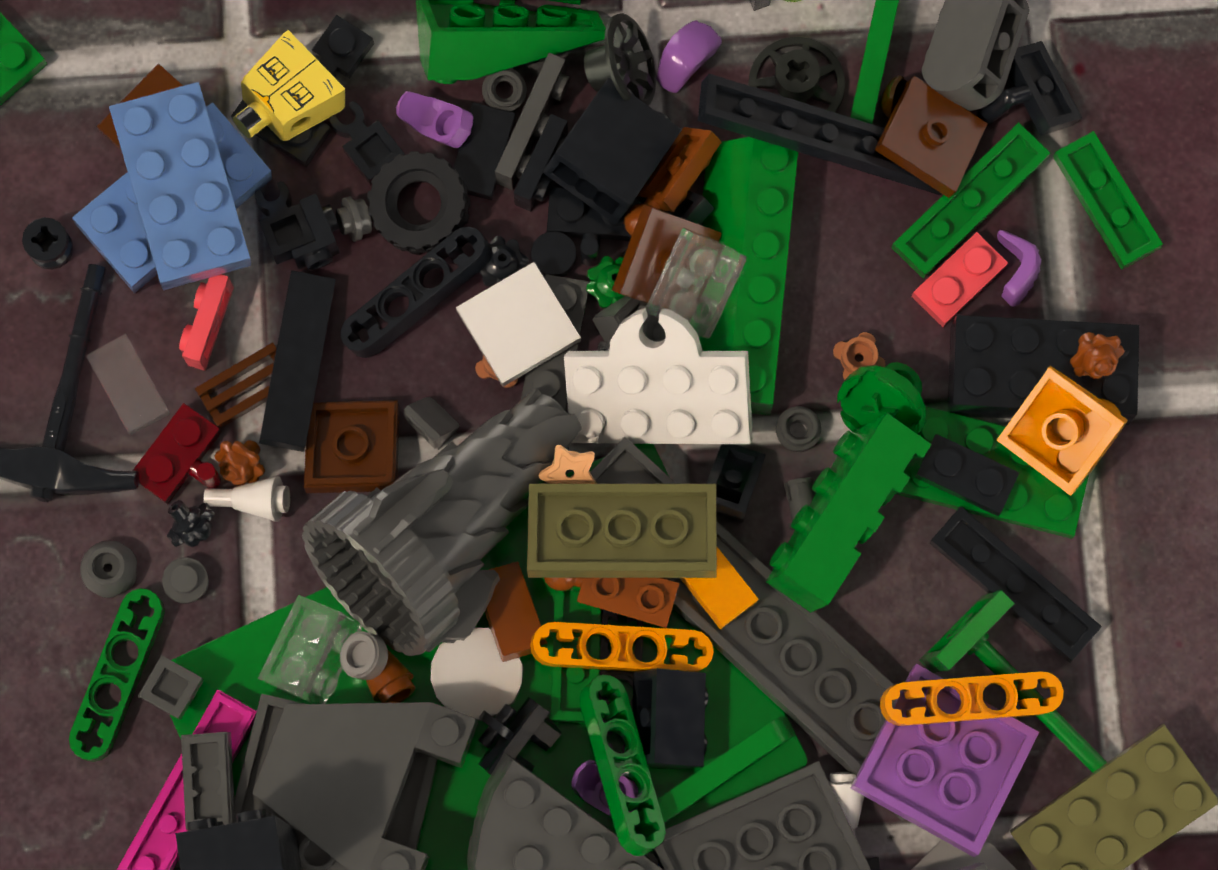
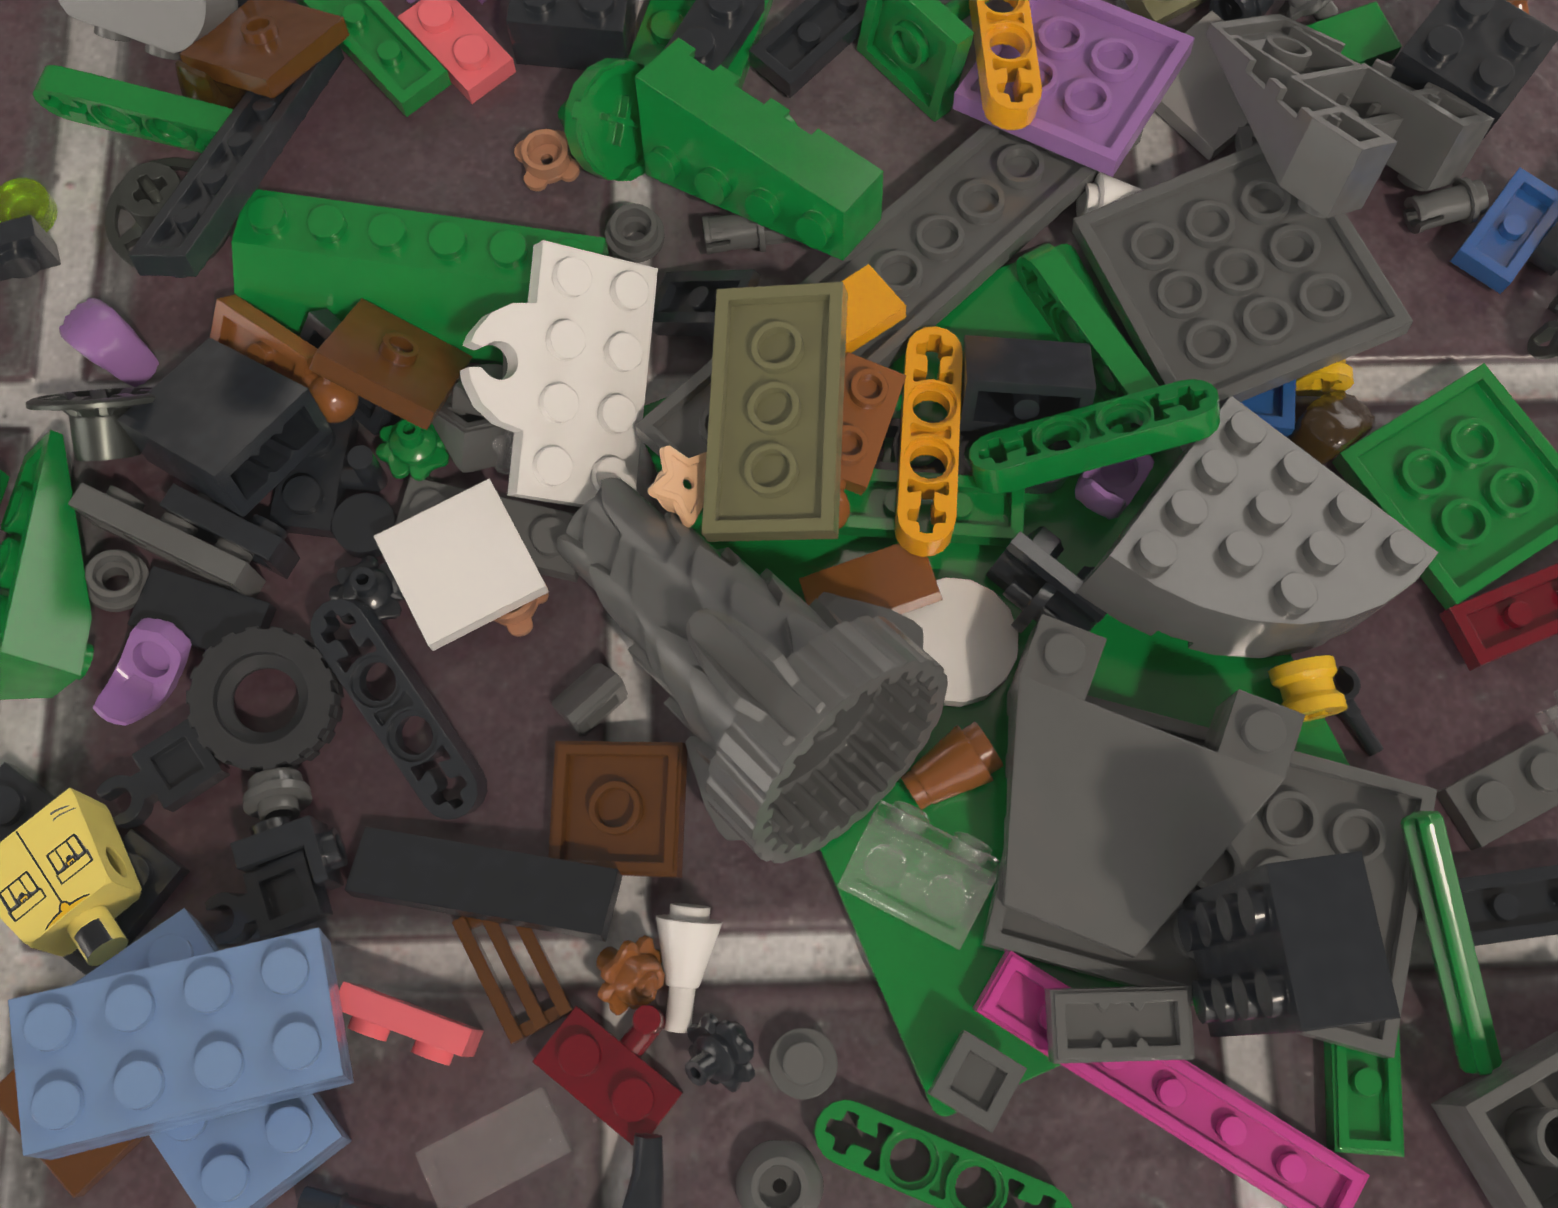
camera: 90 degrees left, 5 degrees down
light grey tile [340,631,388,680] -> none
clear bracket [646,228,746,339] -> none

